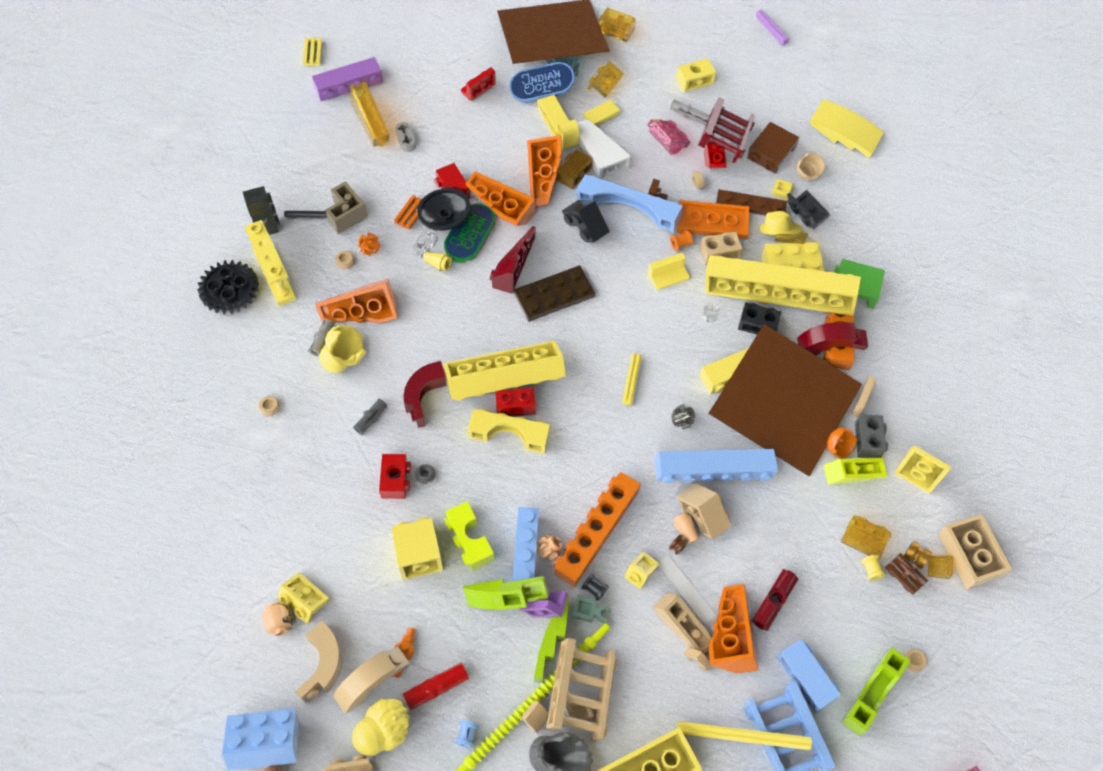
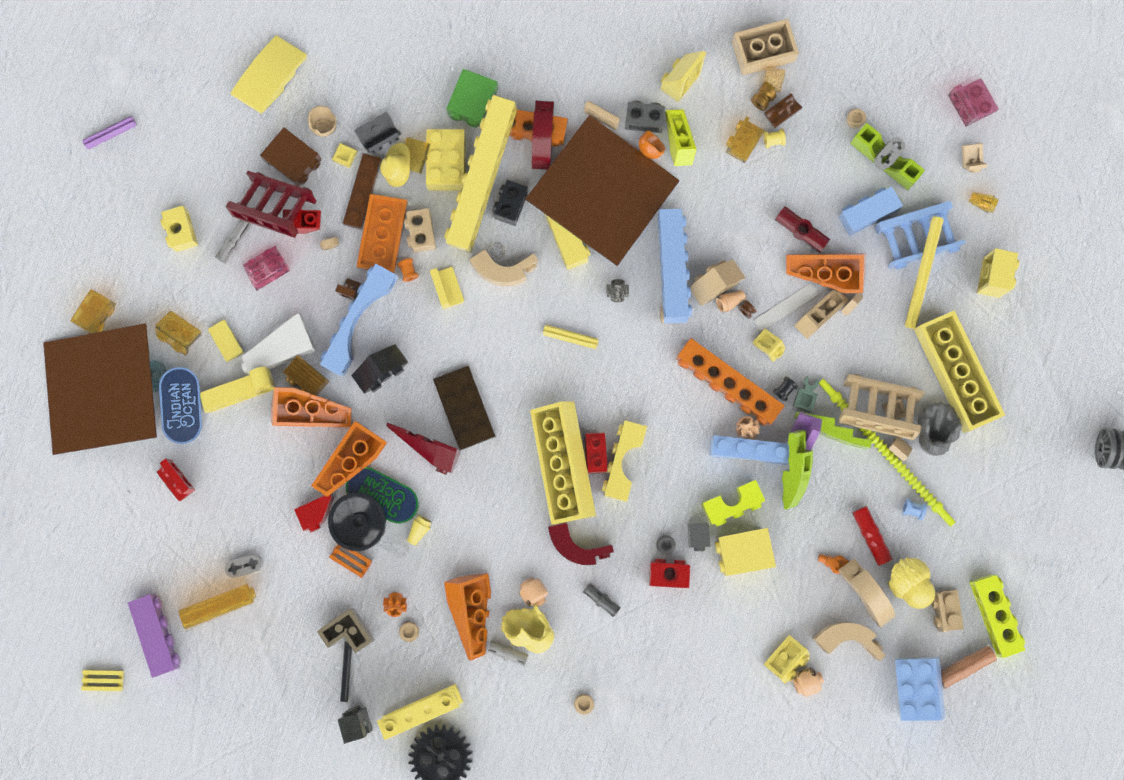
camera: 85 degrees left, 20 degrees up
none -> tan arch [469,250,538,286]
none -> light nougat head [519,577,548,607]
none -> dark grey brick [687,523,710,551]
none -> light grey beam [874,137,905,170]

